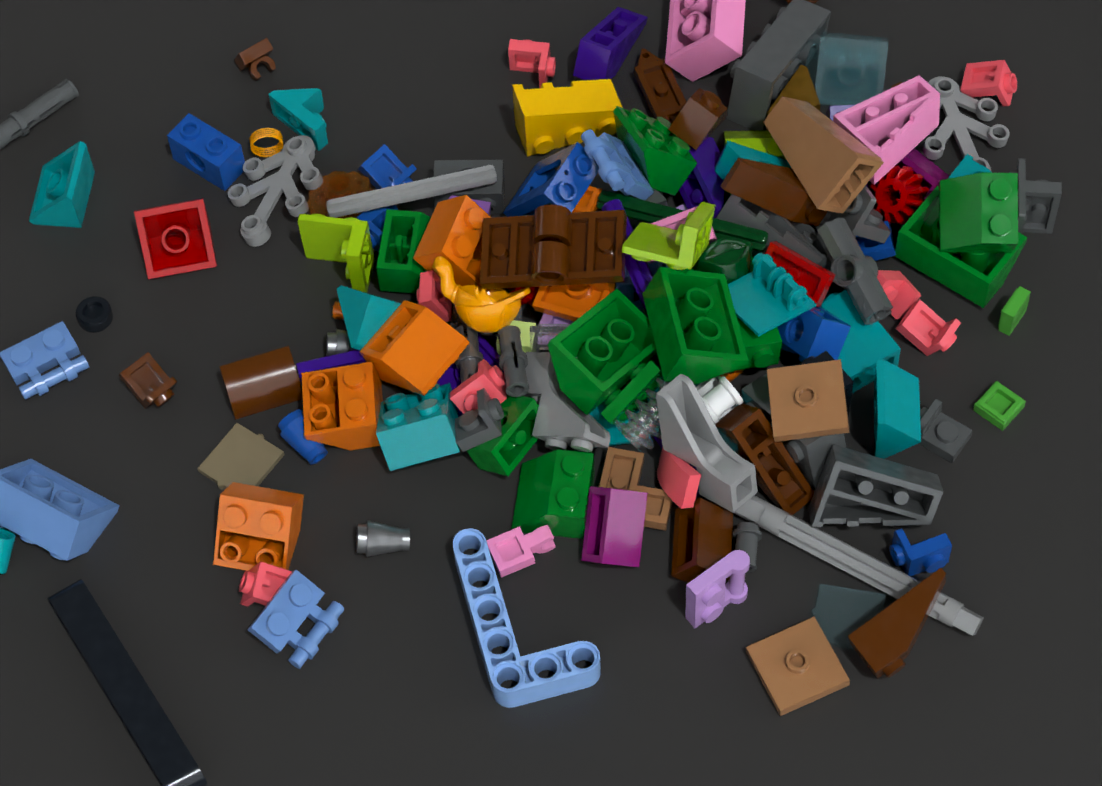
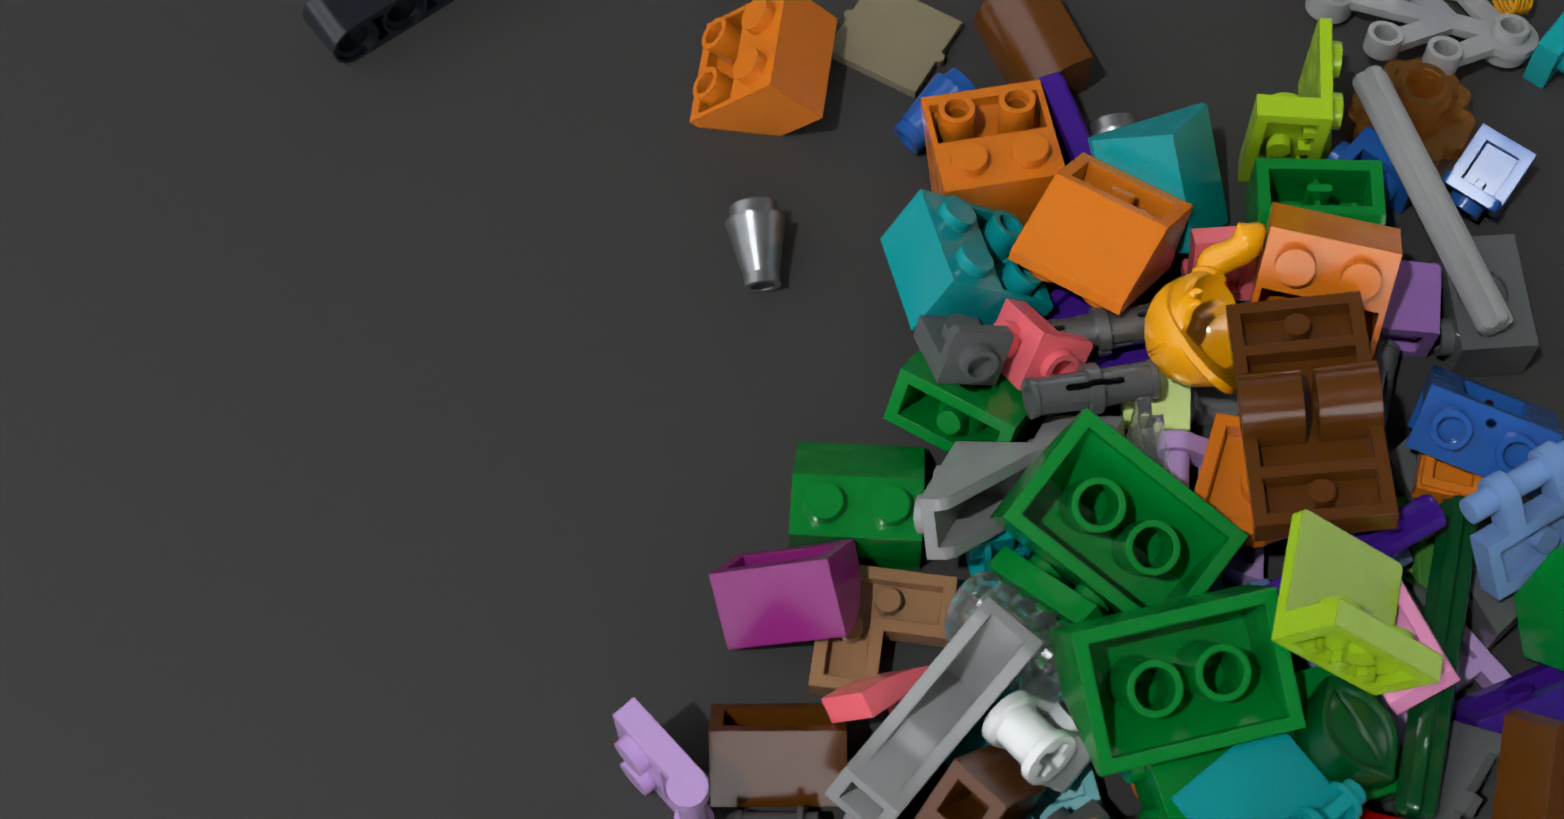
camera: 85 degrees right, 5 degrees up
coral bracket [239,562,292,607] -> none
medium blue plate [247,570,345,669] -> none
light blue beam [453,528,601,708] -> none
bright pink plate [486,525,556,578] -> none

